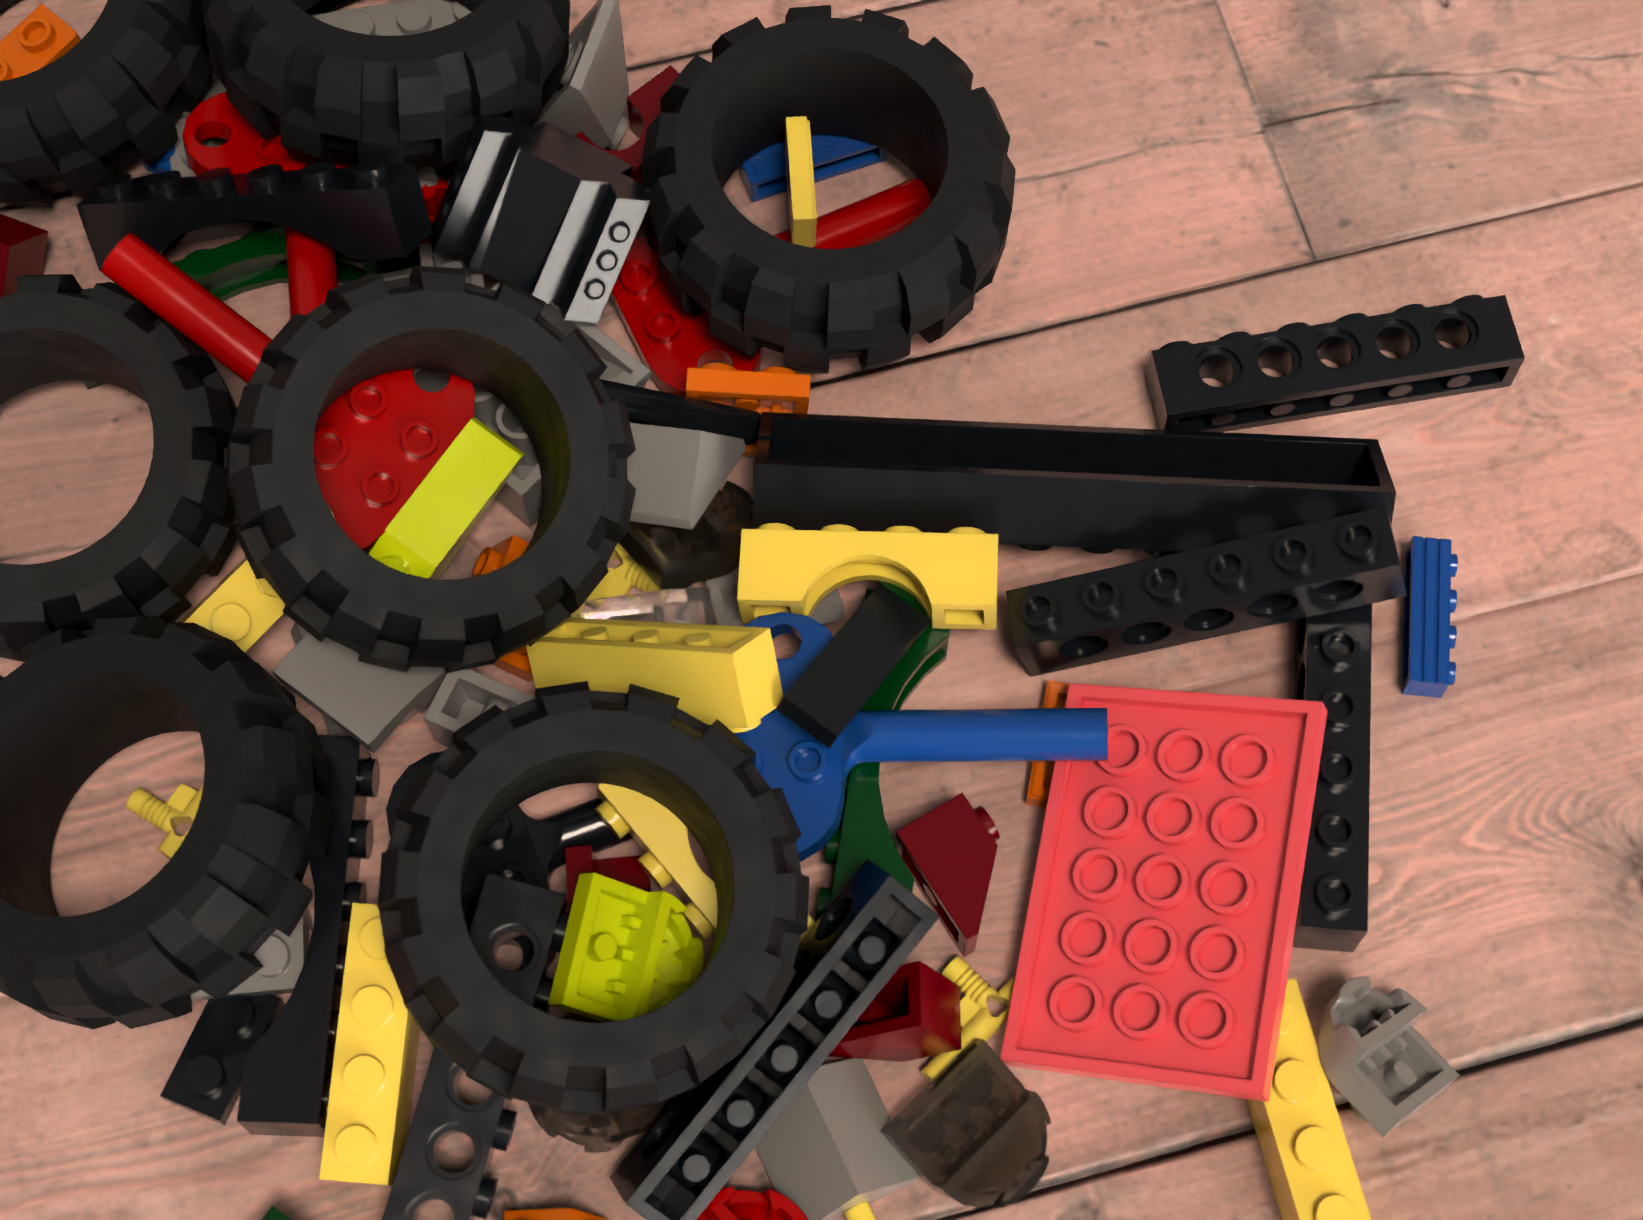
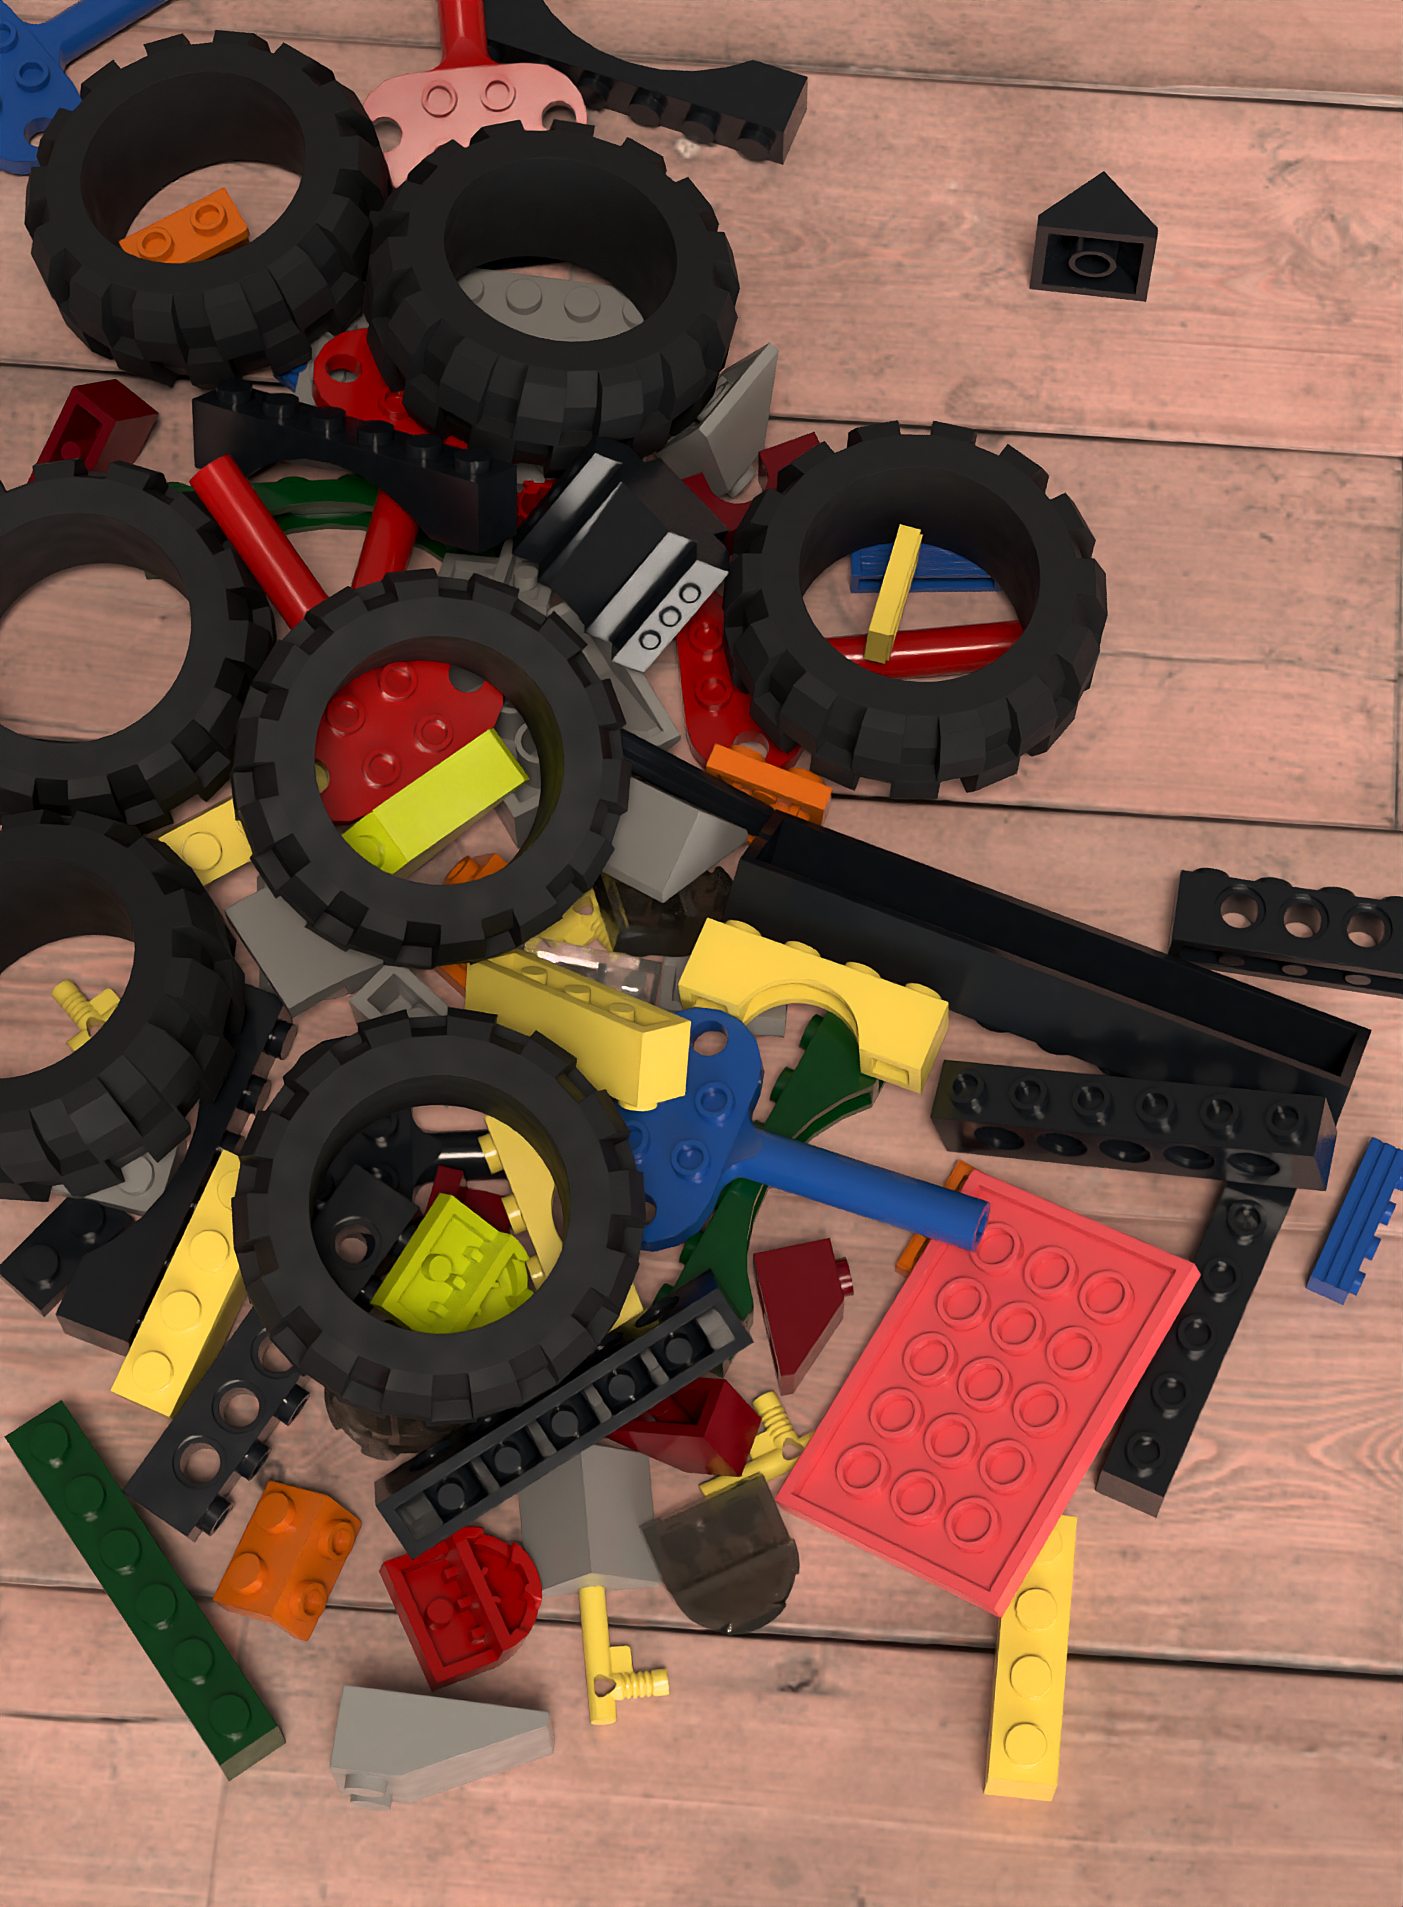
camera: 20 degrees right, 0 degrees up
black tile [776,583,931,749] -> none
light grey slope [1318,976,1459,1137] -> none

